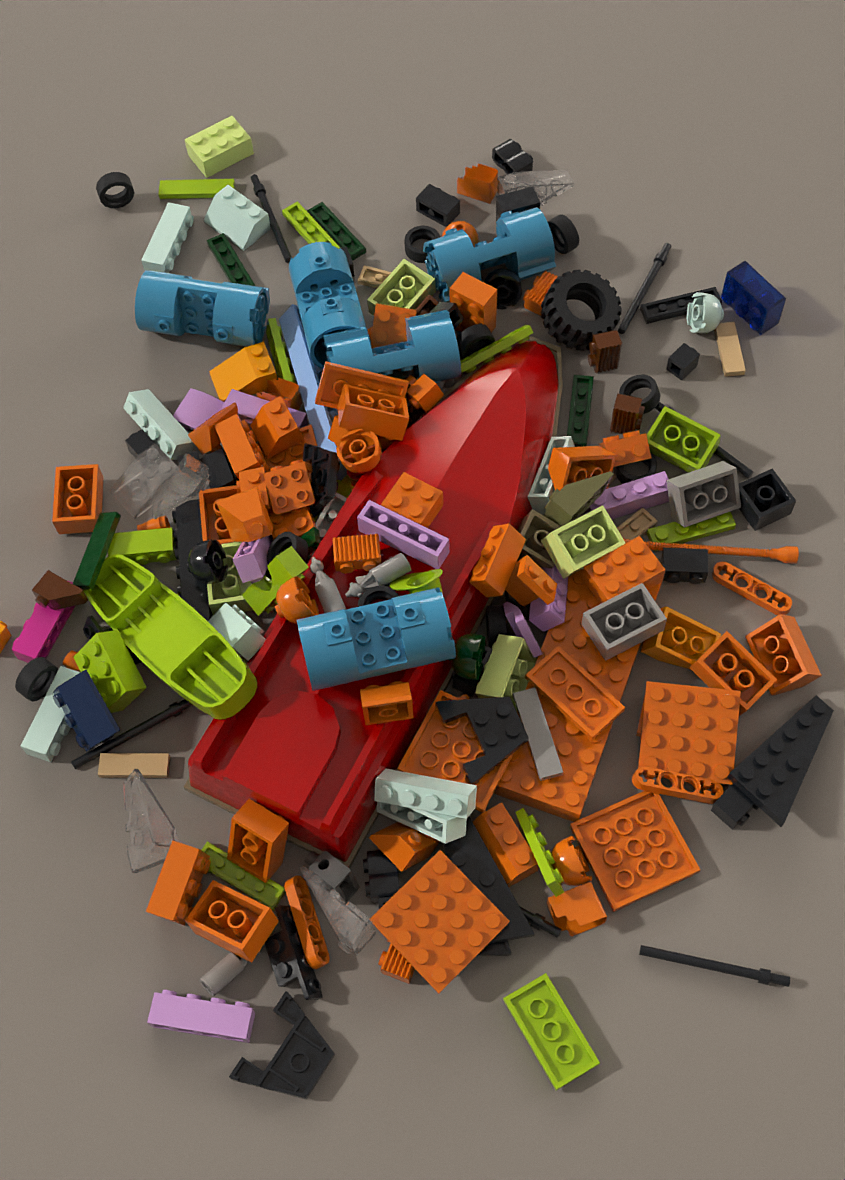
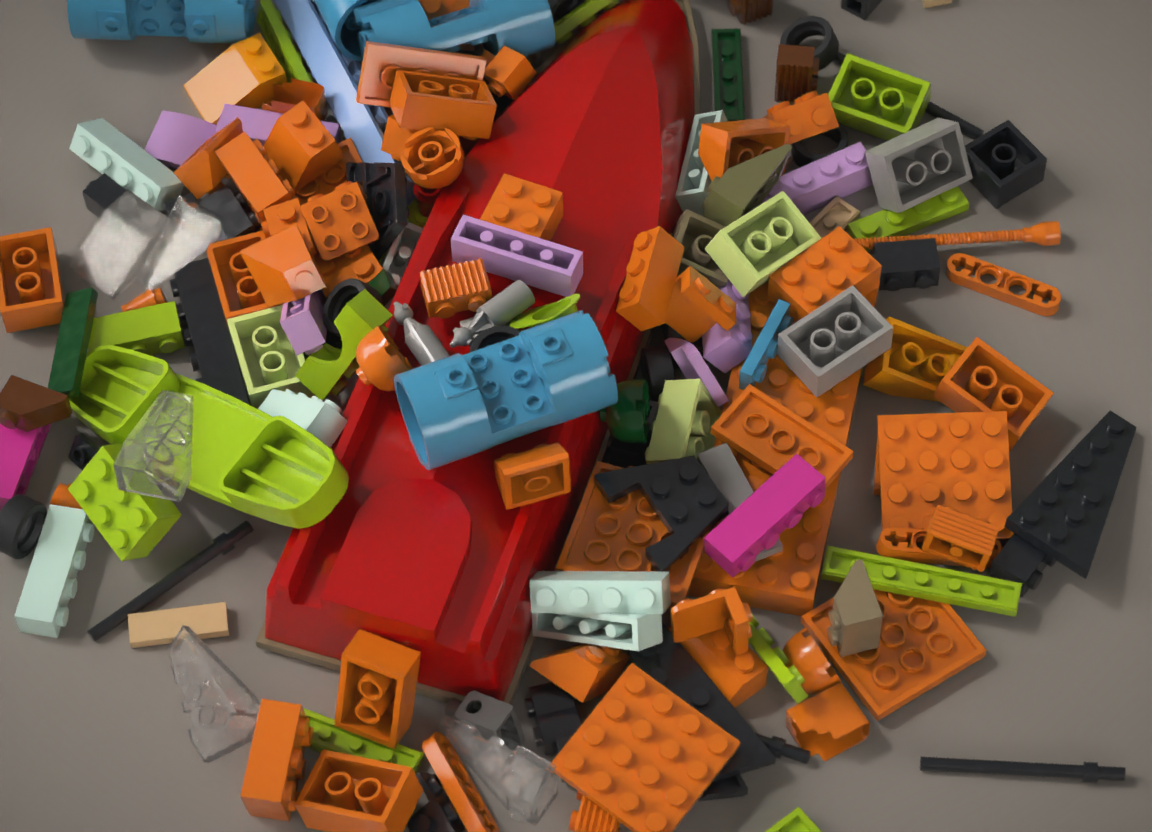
camera: 10 degrees left, 5 degrees down
dark blue slope [53,670,120,752] -> none
black cylinder [187,539,228,584] -> none
orange slope [745,614,822,695] -> none
none -> clear wedge [114,390,194,502]
none -> orange bracket [671,587,753,656]
none -> dark pink brick [704,454,825,577]
none -> dark azure plate [739,299,793,390]
none -> lime tile [821,545,1022,617]
none -> dark tan slope [827,559,883,657]
none -> orange brick [921,504,999,572]

